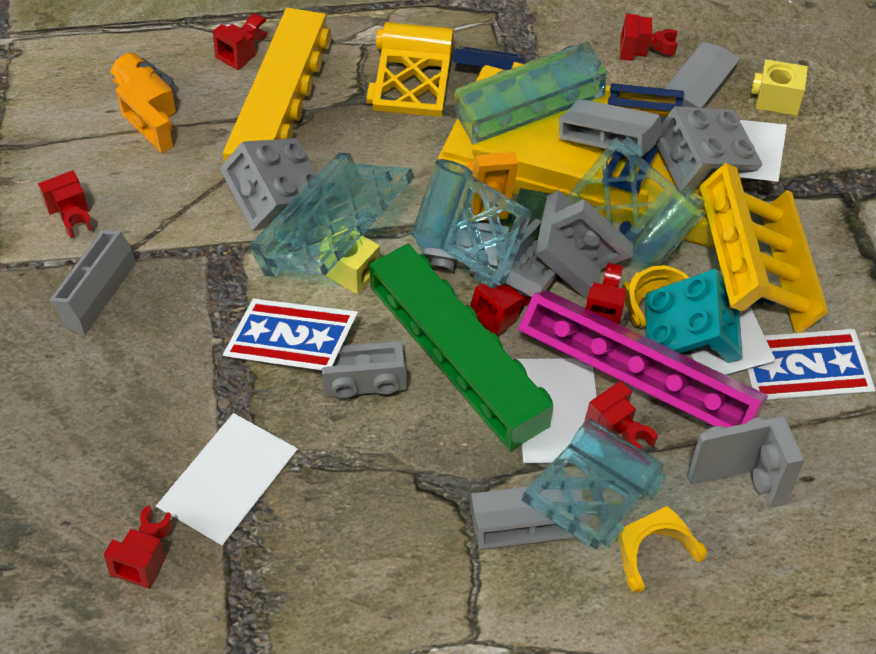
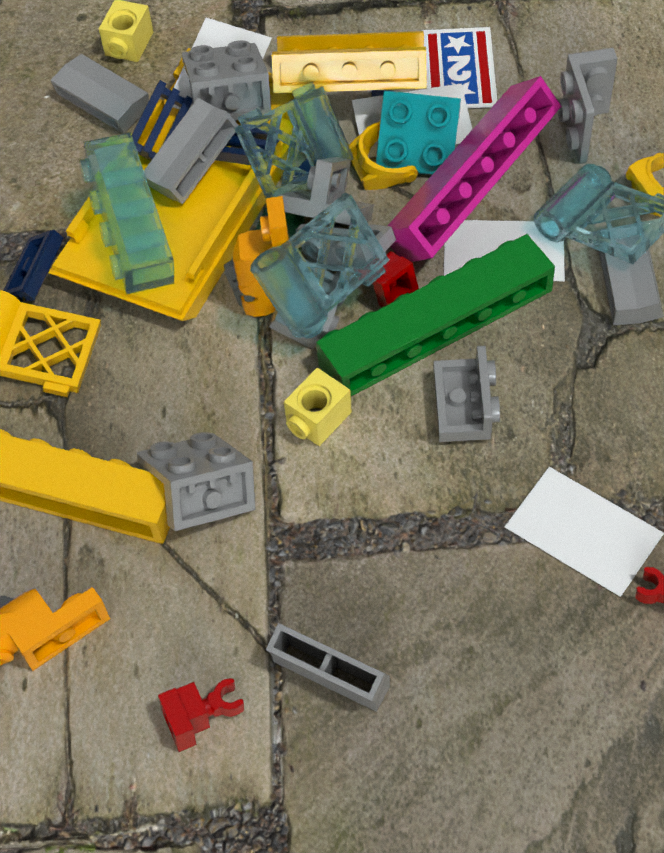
camera: 80 degrees left, 5 degrees up
sticker [222,299,358,370] -> none
clear light blue fence [249,152,415,277] -> none
red piece [584,380,658,458] -> none
red piece [586,263,626,325] -> none
red piece [619,13,678,61] -> none

